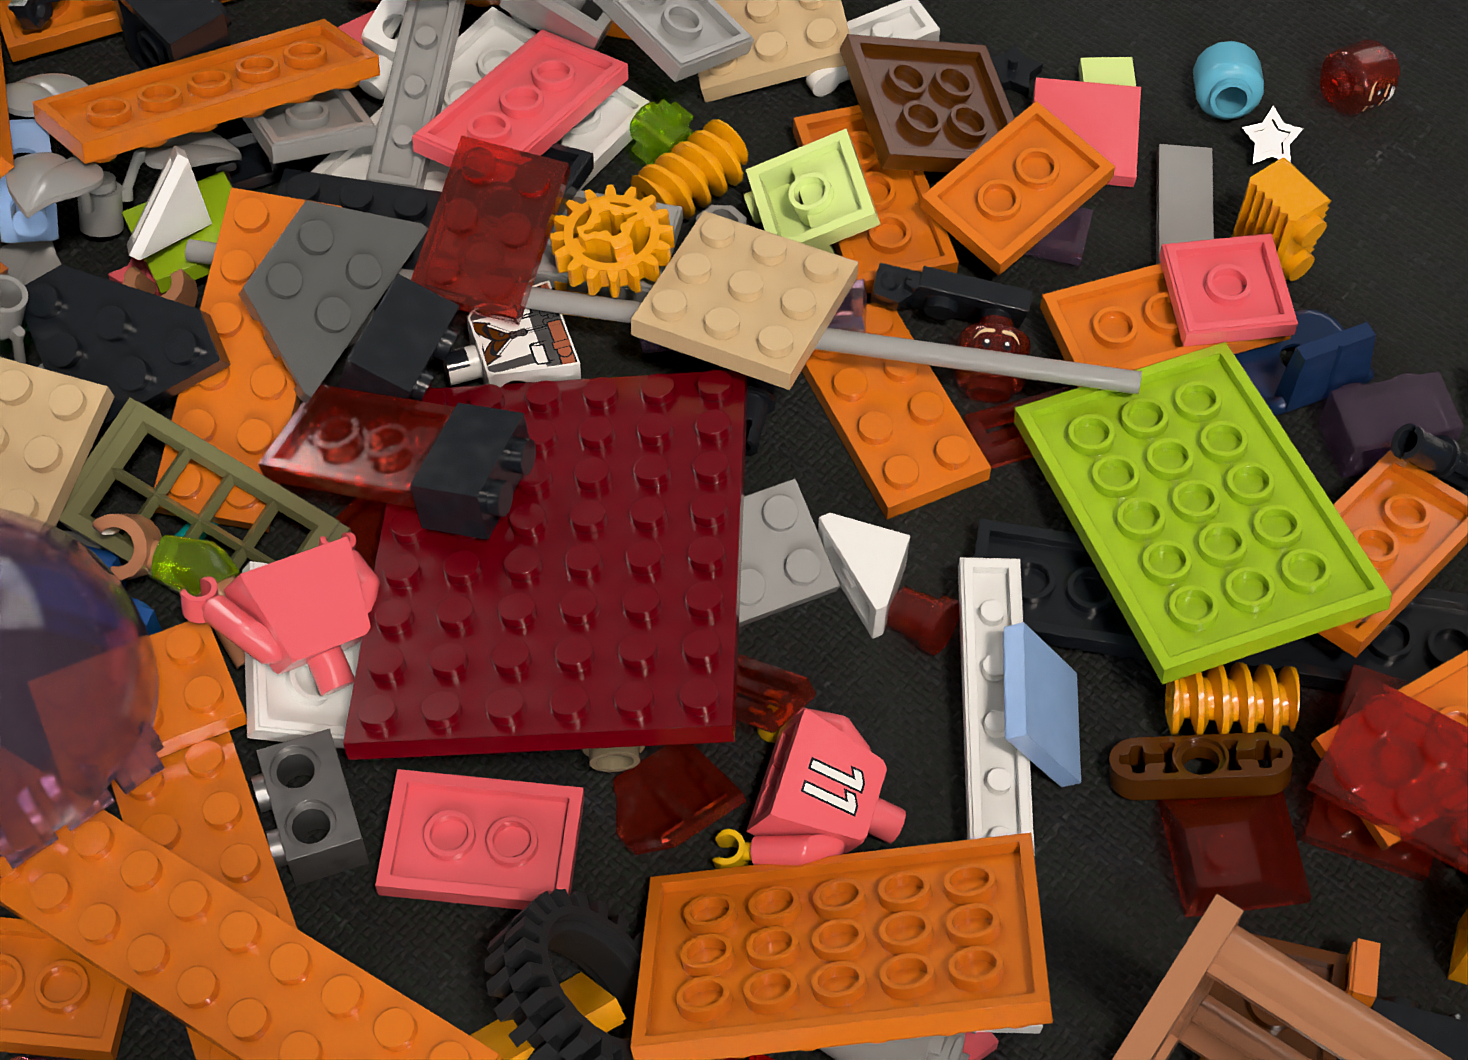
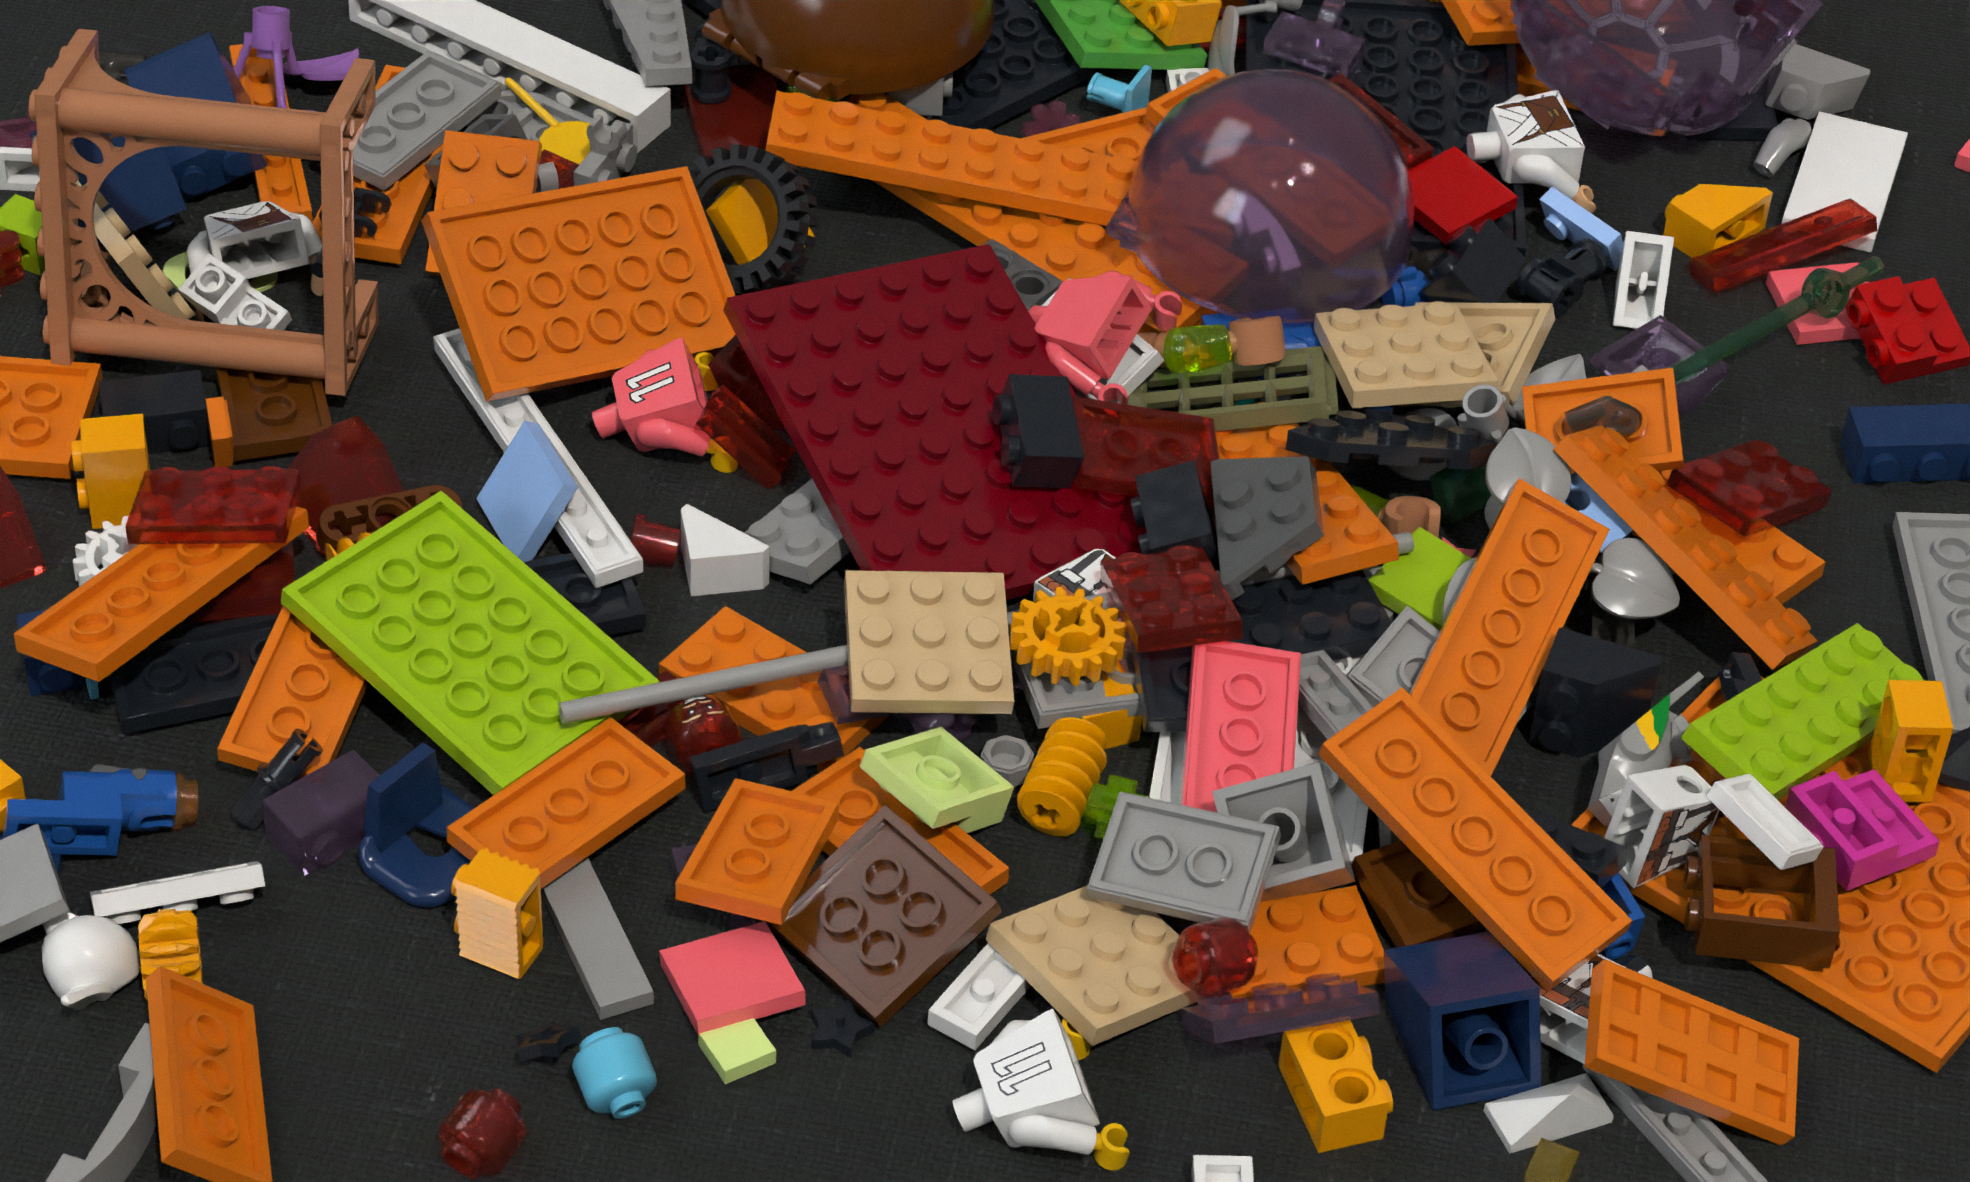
camera: 150 degrees right, 15 degrees down
white slope [127,145,212,260] -> none
coral tile [1159,233,1298,347] -> none

